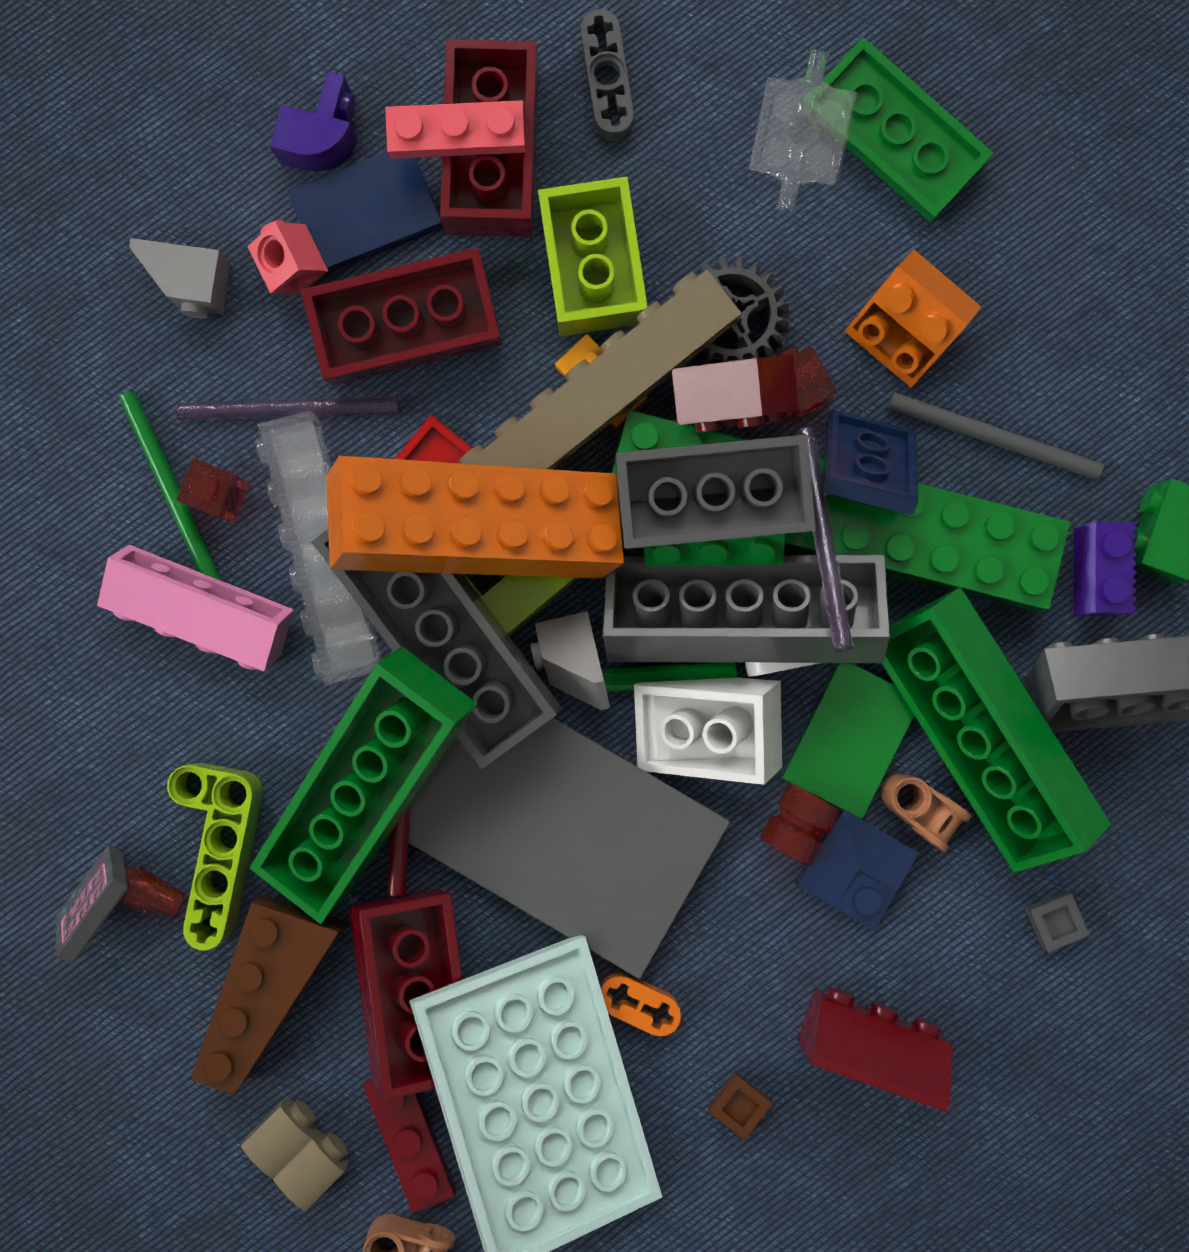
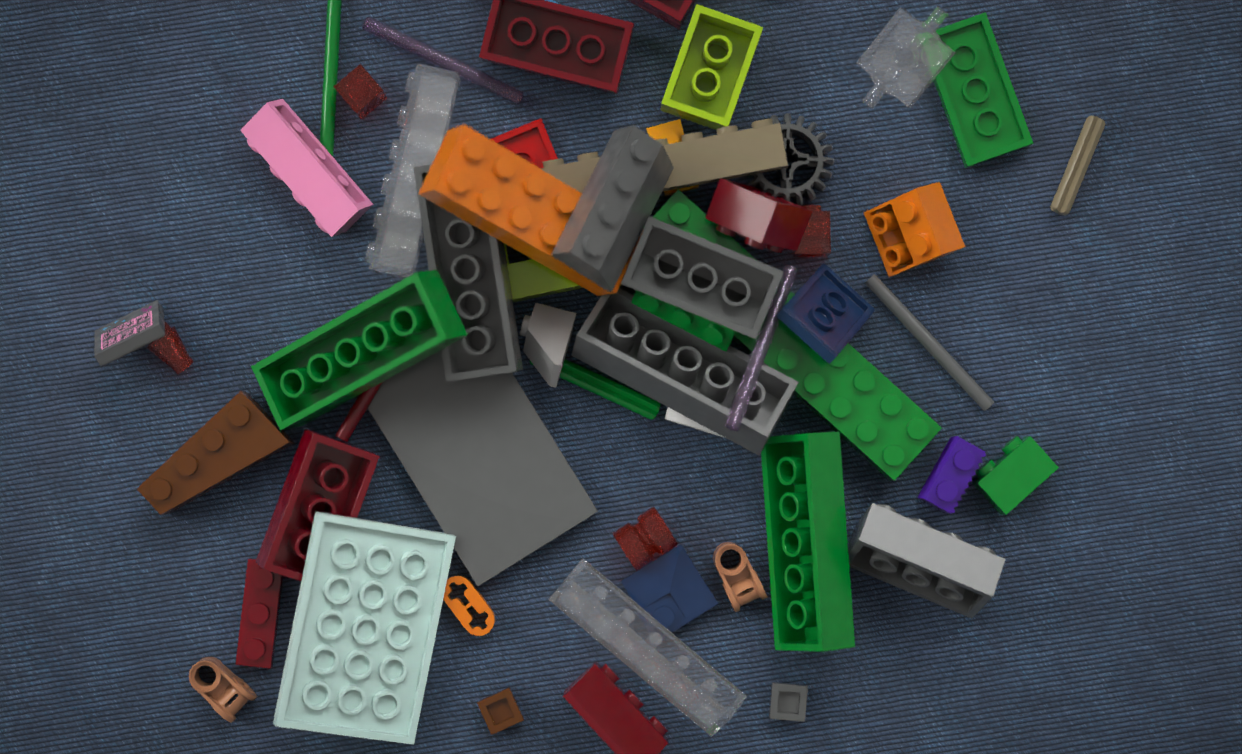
camera: 20 degrees right, 0 degrees up
lime beam [167,763,263,950] -> none
dark tan brick [241,1097,349,1211] -> none
white slope [634,678,782,785] -> none
green tile [780,663,914,819] -> none
none -> clear brick [548,558,747,737]
none -> dark grey slope [551,125,674,292]
none -> dark tan axle [1050,115,1106,216]

